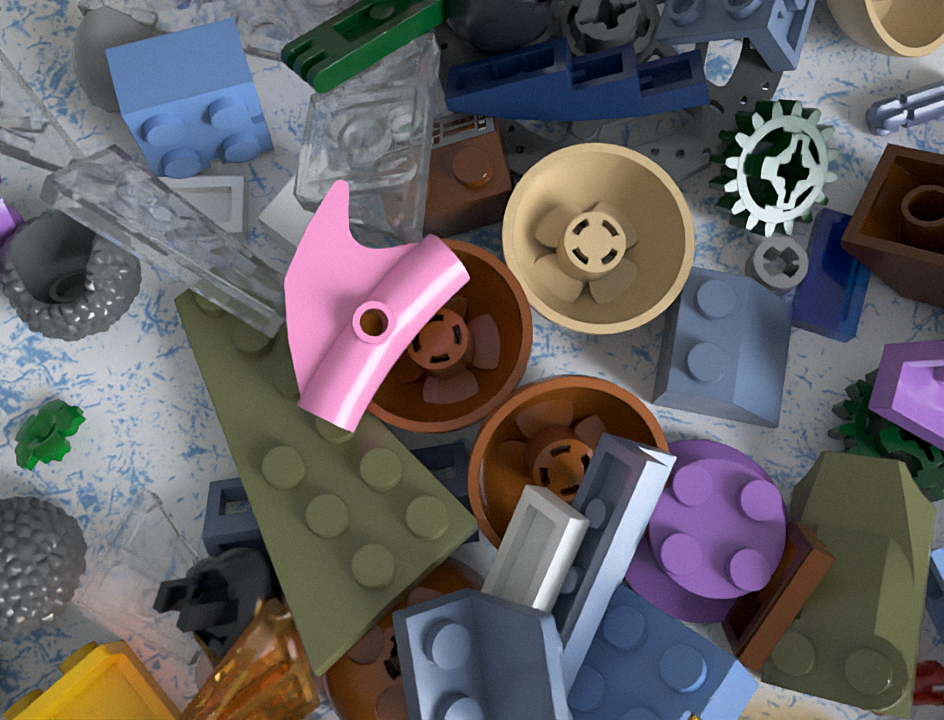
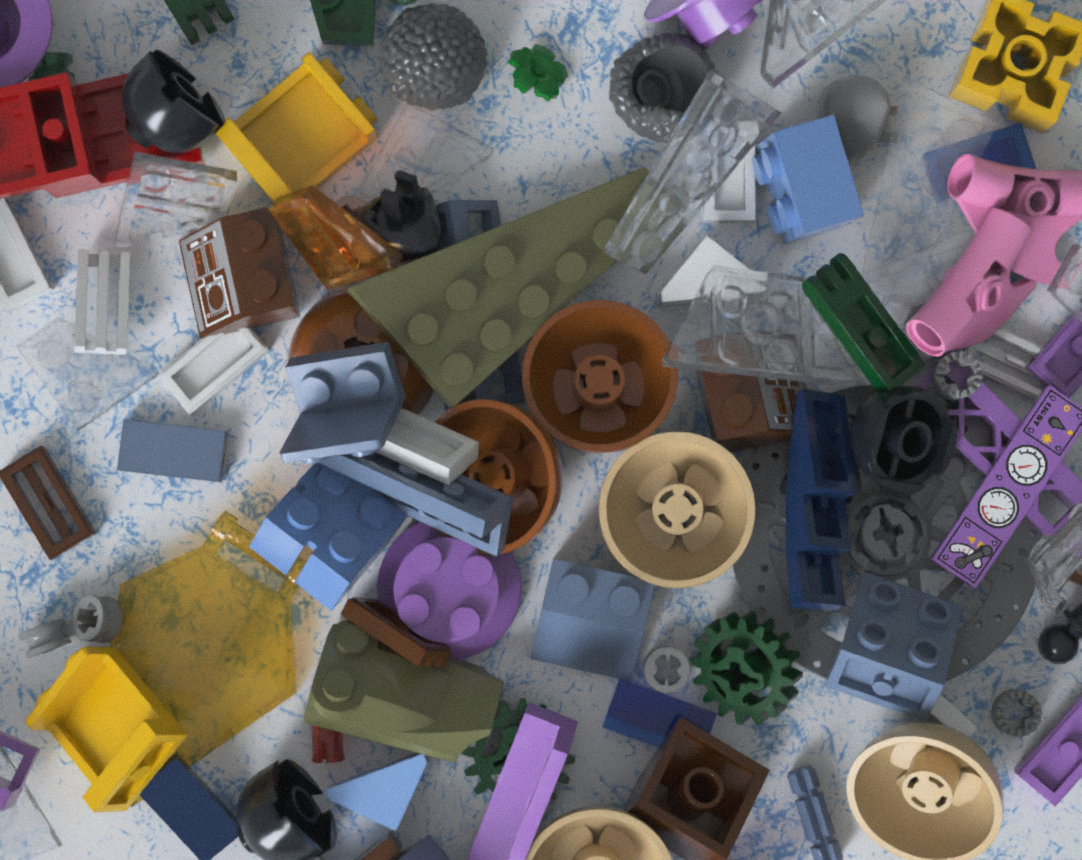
camera: 95 degrees right, 10 degrees up
bright pink pin [284,180,470,432] -> none

